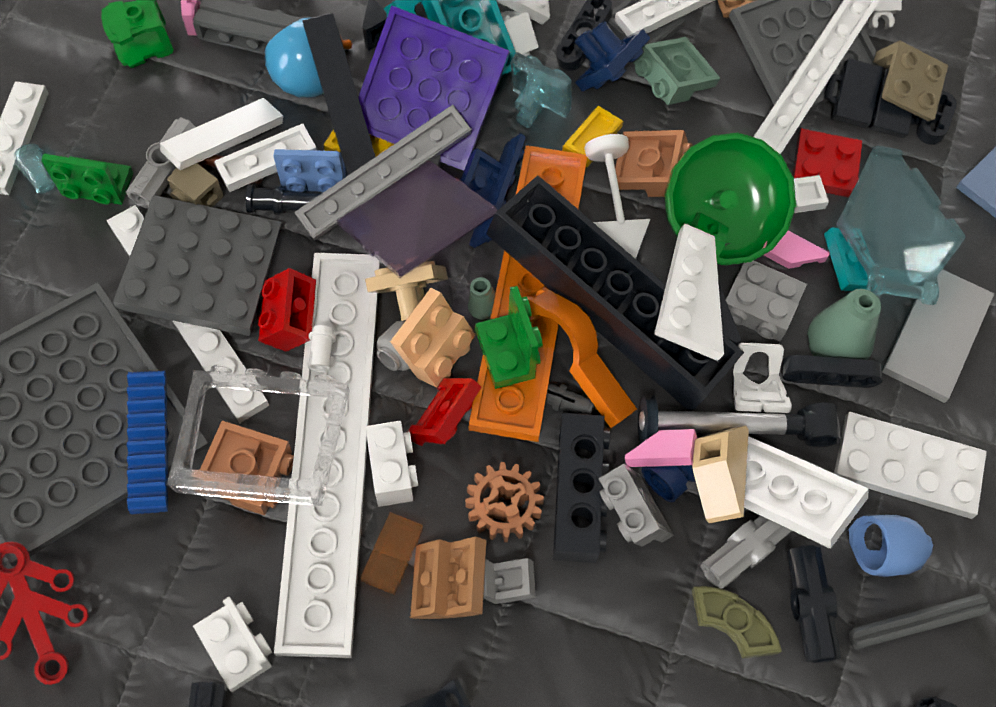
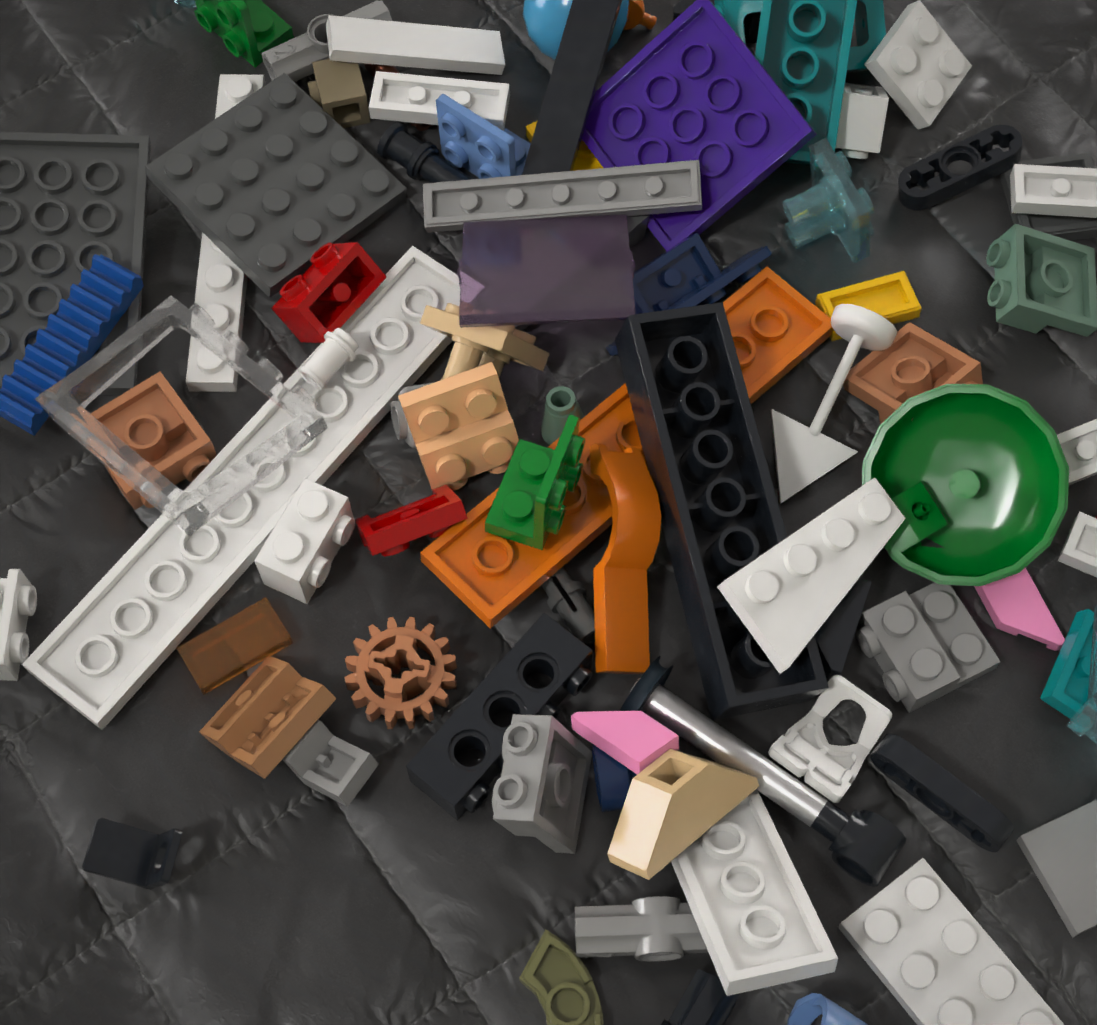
camera: 40 degrees right, 0 degrees up
dark blue plate [574,21,650,91] -> none
sand green cone [807,289,881,360] -> none

